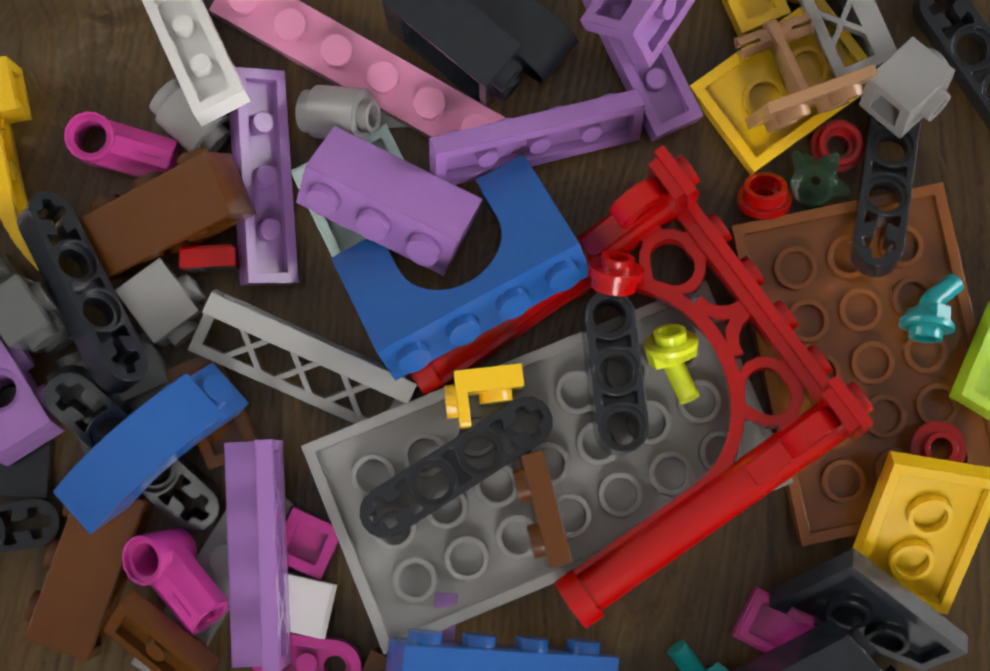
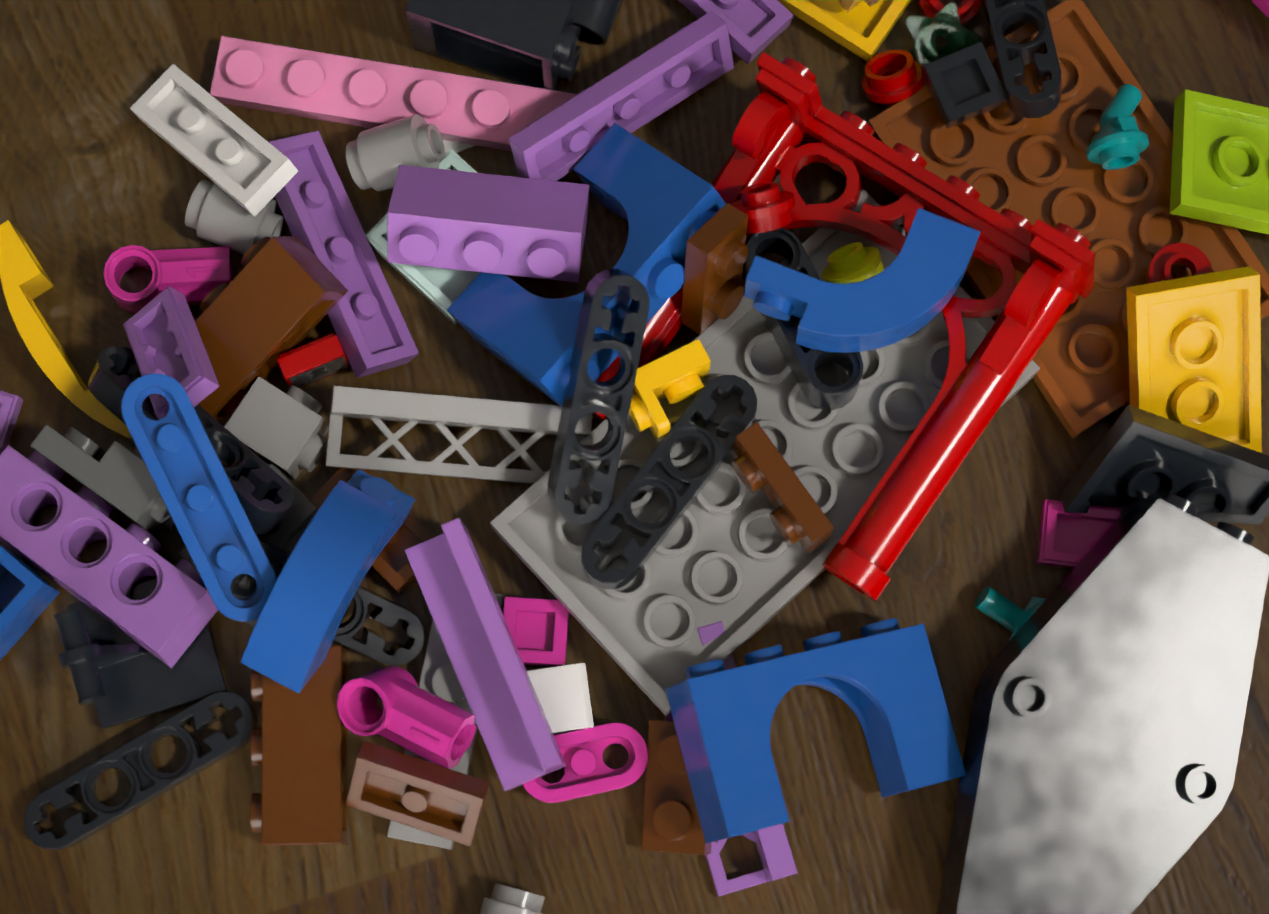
camera: 20 degrees left, 5 degrees down
none -> blue plate [121,374,277,621]
none -> medium lavender plate [123,286,220,419]
none -> black beam [548,269,649,524]
none -> reddish brown plate [681,203,748,335]
none -> blue arch [745,208,980,353]
none -> black plate [921,41,1008,128]

